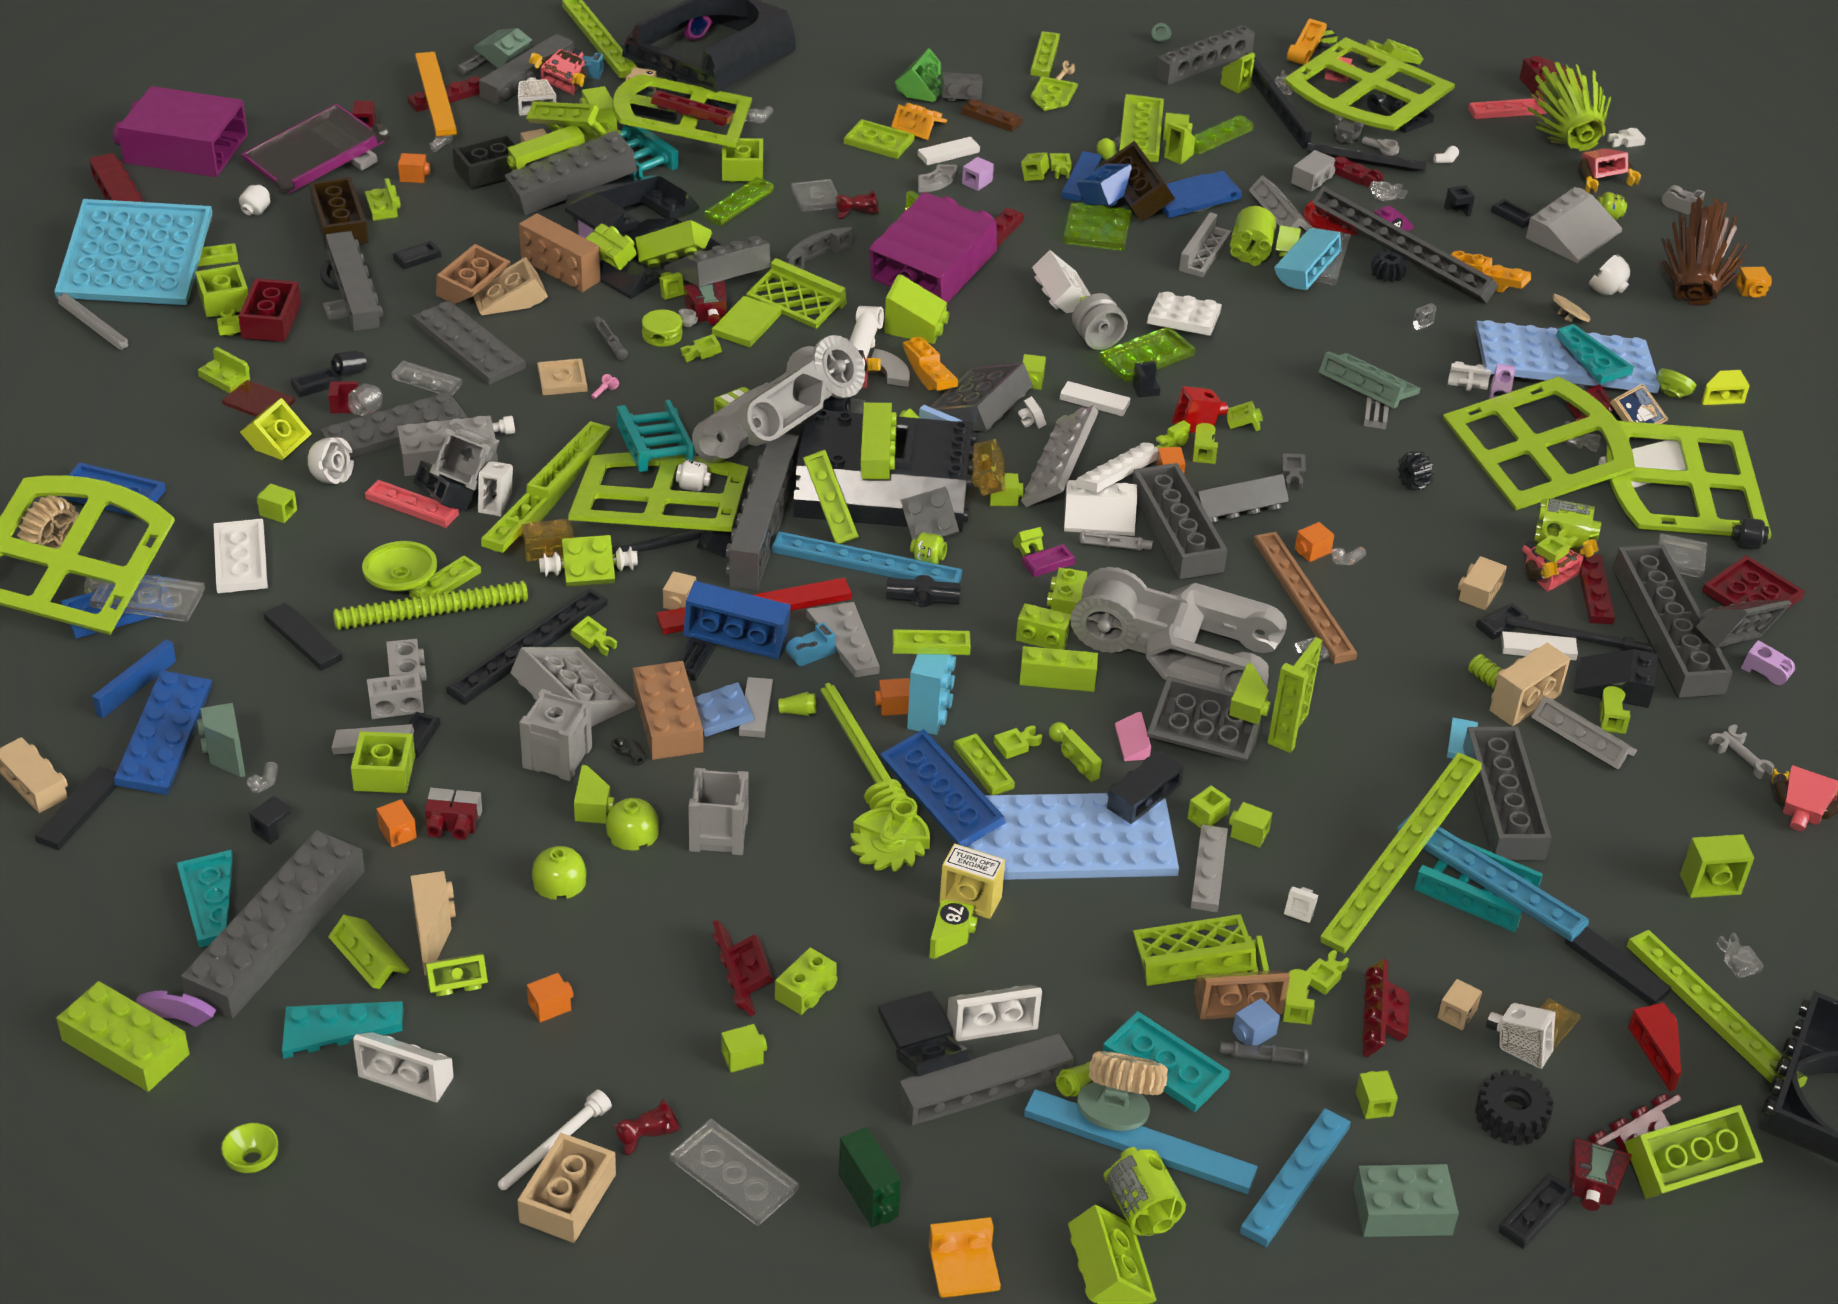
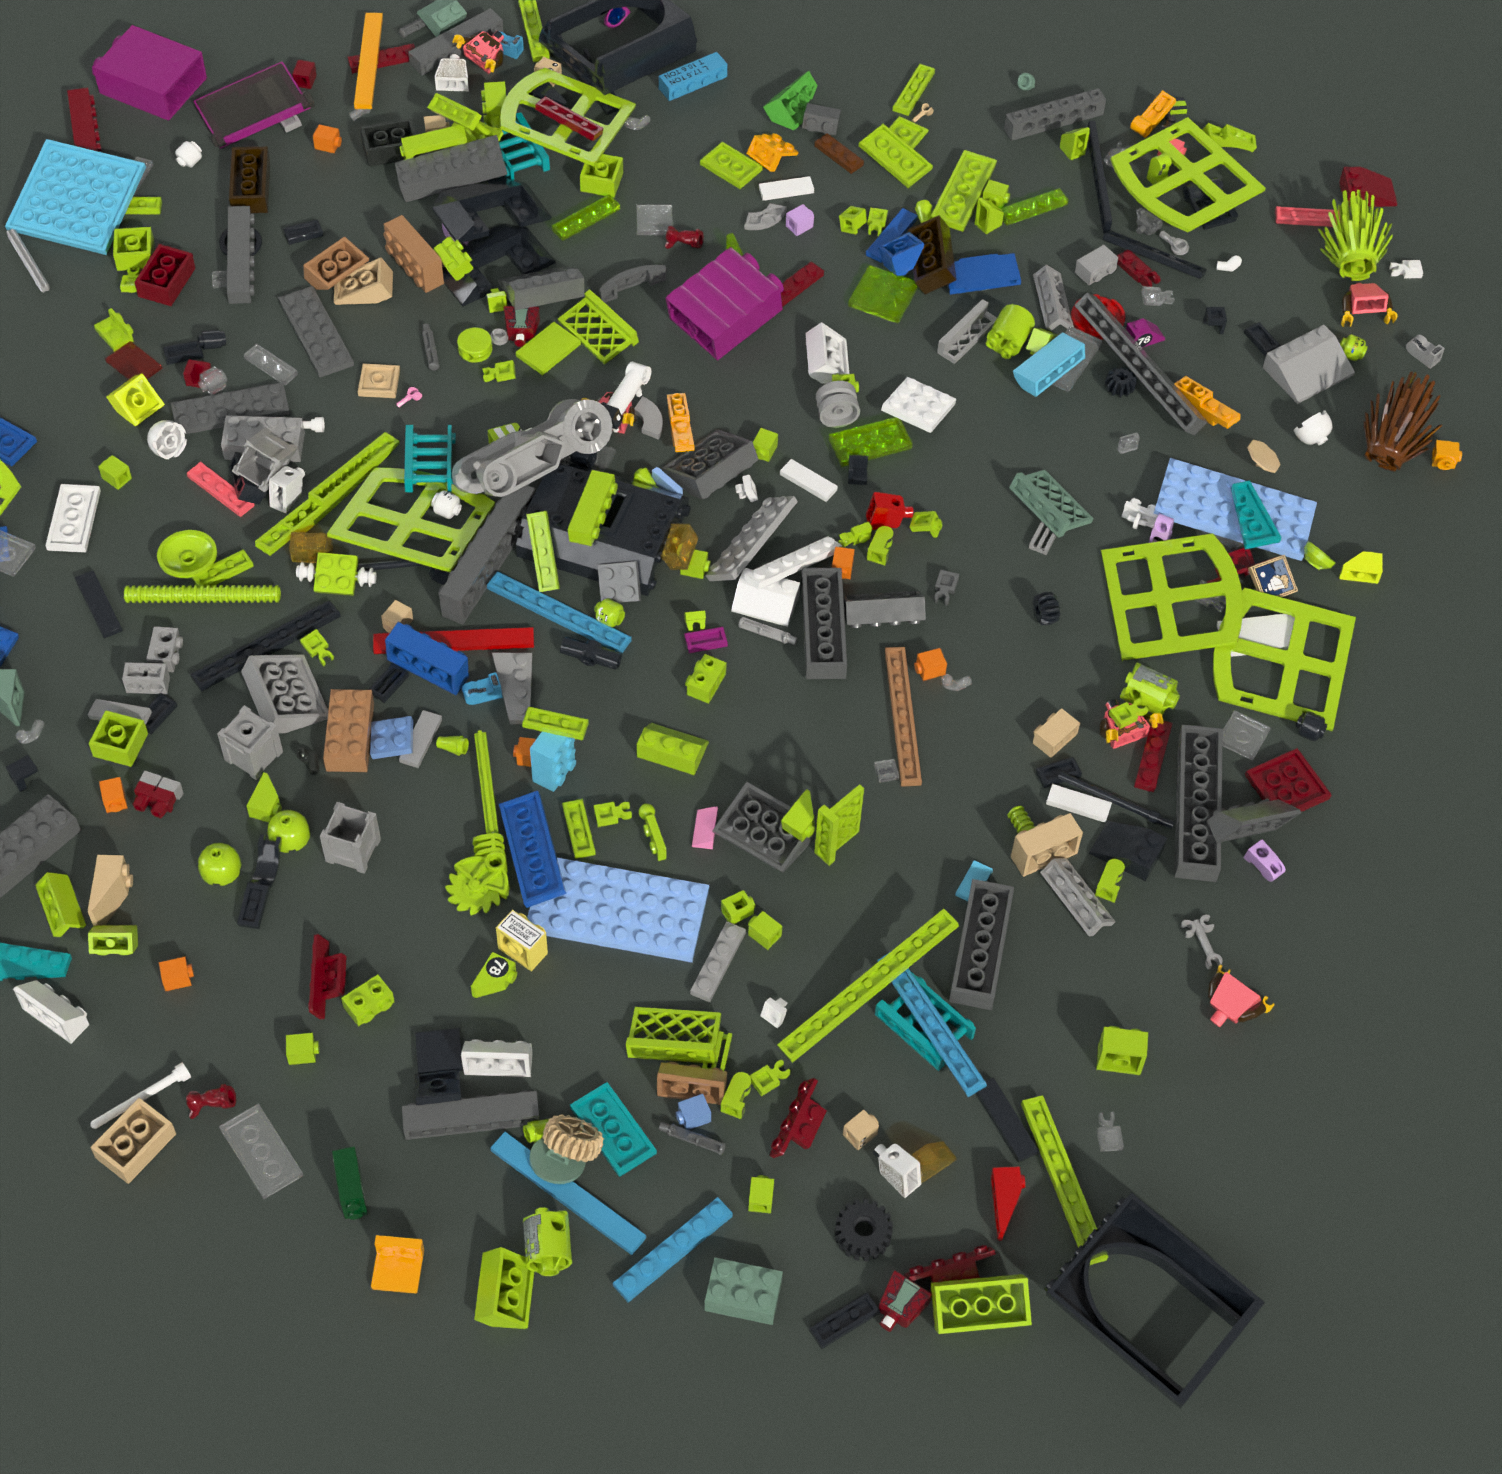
camera: 15 degrees right, 15 degrees up
lime bracket [365,178,401,221] -> none
lime slope [635,220,712,268] -> none
lime slope [884,274,949,344] -> none
lime brick [1016,603,1071,650] -> none
light grey arm [1070,567,1287,693] -> none
black brick [1107,751,1184,824] -> none
none -> black piece [237,834,282,929]
none -> dark azure brick [659,52,727,101]
none -> lime tile [859,124,933,188]
none -> lime leg [1147,152,1172,185]

